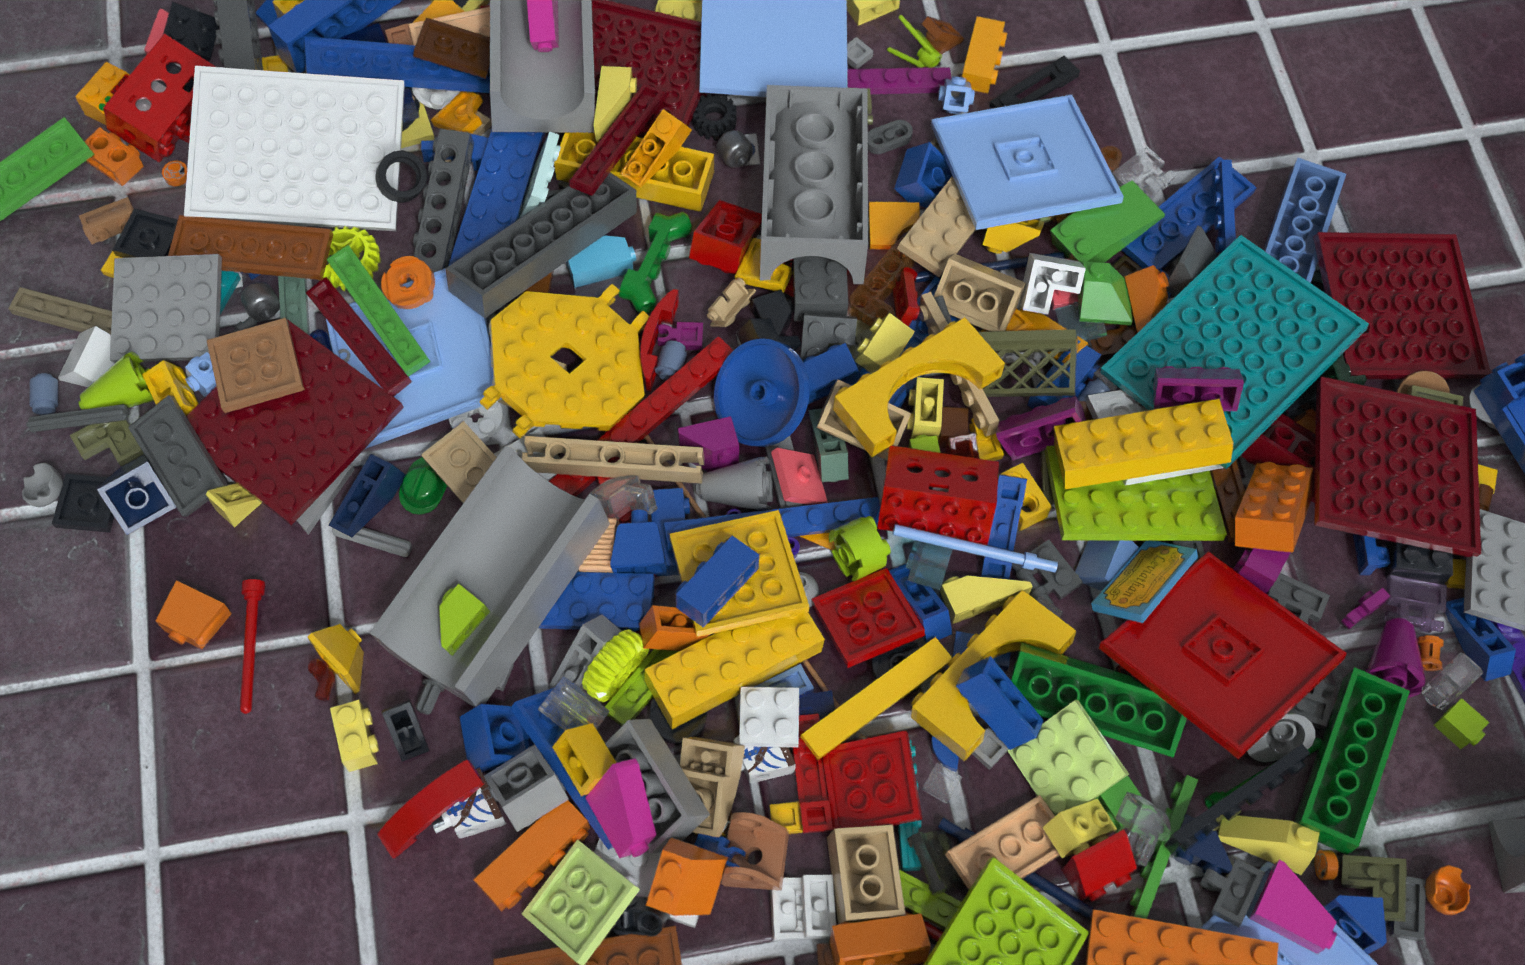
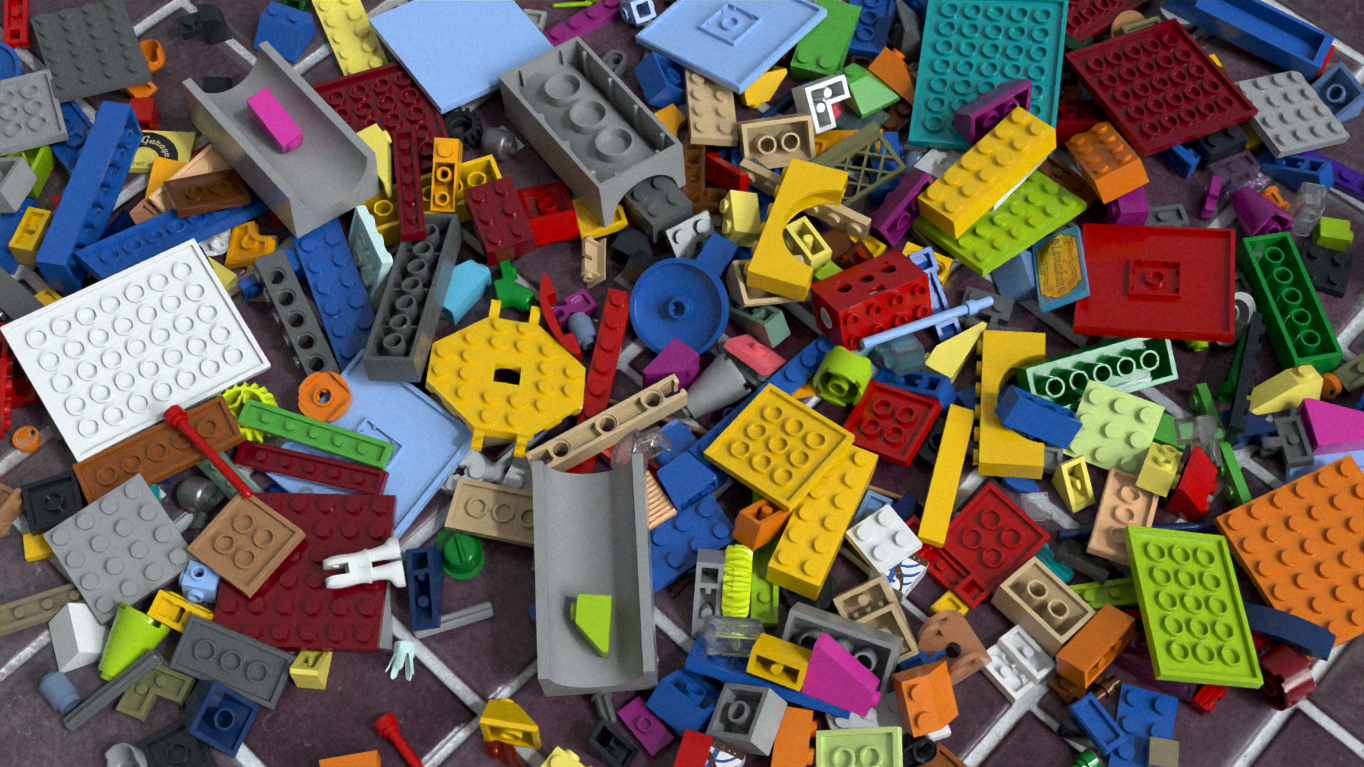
camera: 35 degrees left, 5 degrees down
black tyre [375,150,427,203] -> none
blue brick [676,535,759,628] -> none
none -> red piece [163,404,253,499]
none -> white piece [322,536,406,589]
none -> light aqua piece [385,637,416,681]
none -> dark red brick [463,176,536,266]
none -> magenta plate [617,696,674,759]
none -> light yellow slope [1051,455,1096,513]
none -> black plate [1300,241,1353,299]

